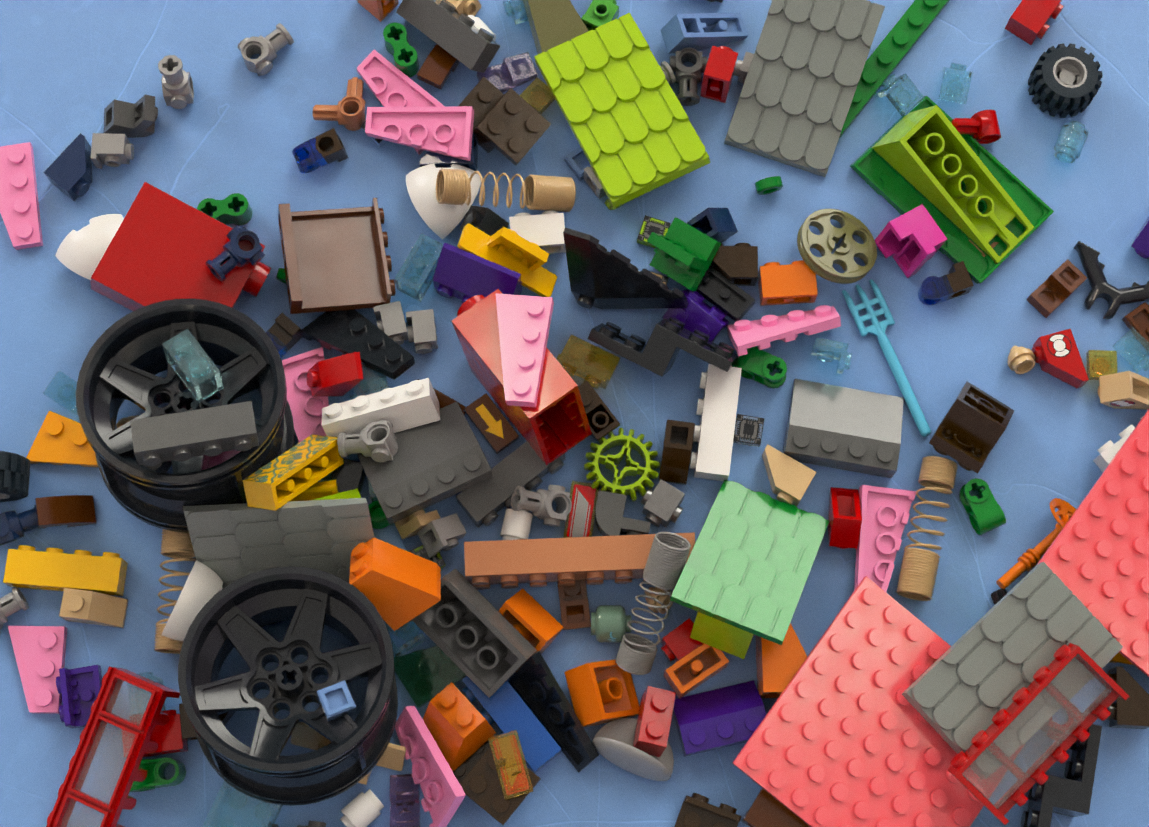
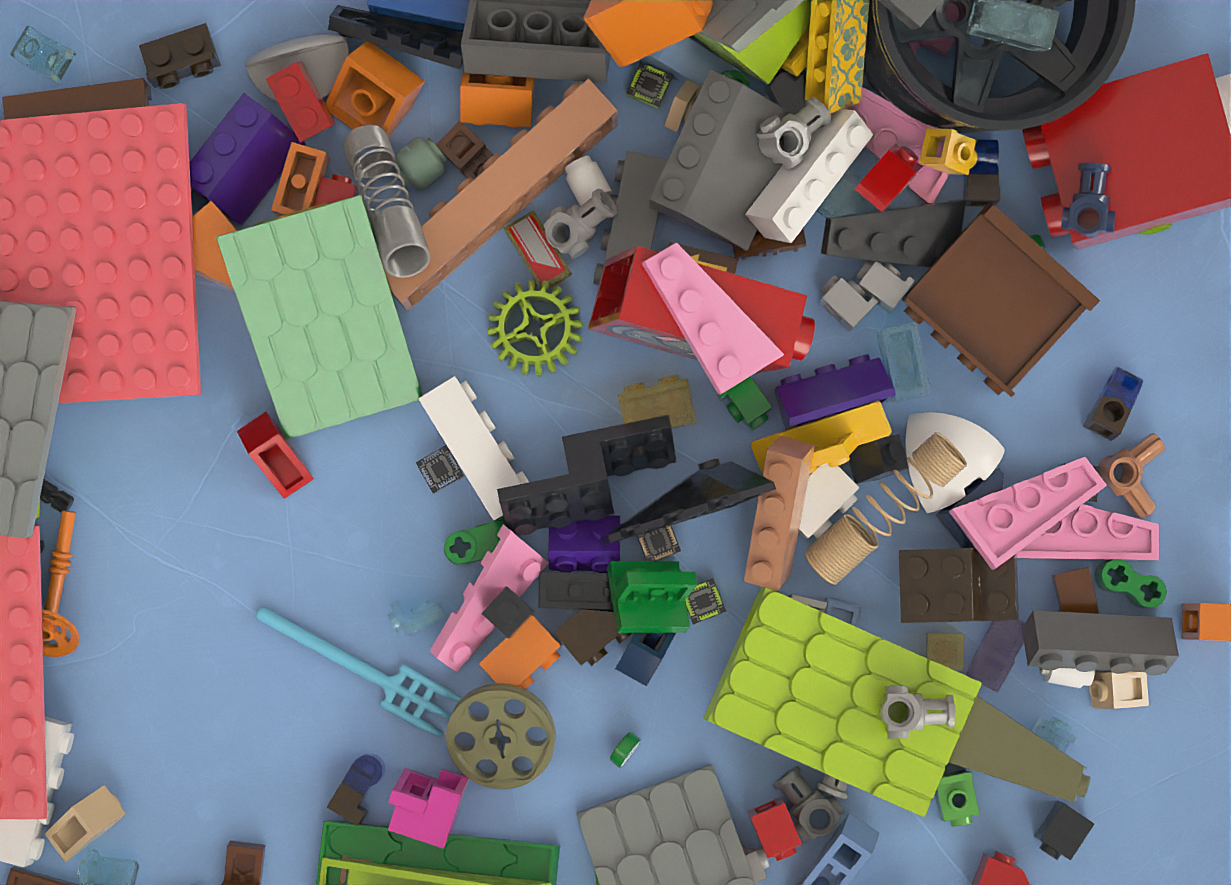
camera: 145 degrees right, 10 degrees up
green axle [197,193,252,225] -> none
light grey brick [417,513,466,558] -> none
dark brown slope [578,381,620,441] -> none
dark grey brick [595,490,651,536] -> none
flat silver brick [641,479,685,527] -> none
dark brown slope [659,419,695,485] -> none
tan slope [762,444,816,506] -> none
slope [783,379,904,478] -> none
bright pink wing [854,485,916,592] -> none
tan piece [896,456,958,601] -> none
dark brown bracket [929,381,1014,474] -> none
green piece [959,478,1006,535] -> none
tan plate [1007,346,1035,374] -> none
red slope [1032,329,1089,388] -> none
clear yellow plate [1086,350,1117,380] -> none
none -> black brick [481,586,535,639]
none -> nougat brick [744,436,815,591]
none -> light grey connector [879,686,955,738]
none -> yellow brick [919,128,977,175]

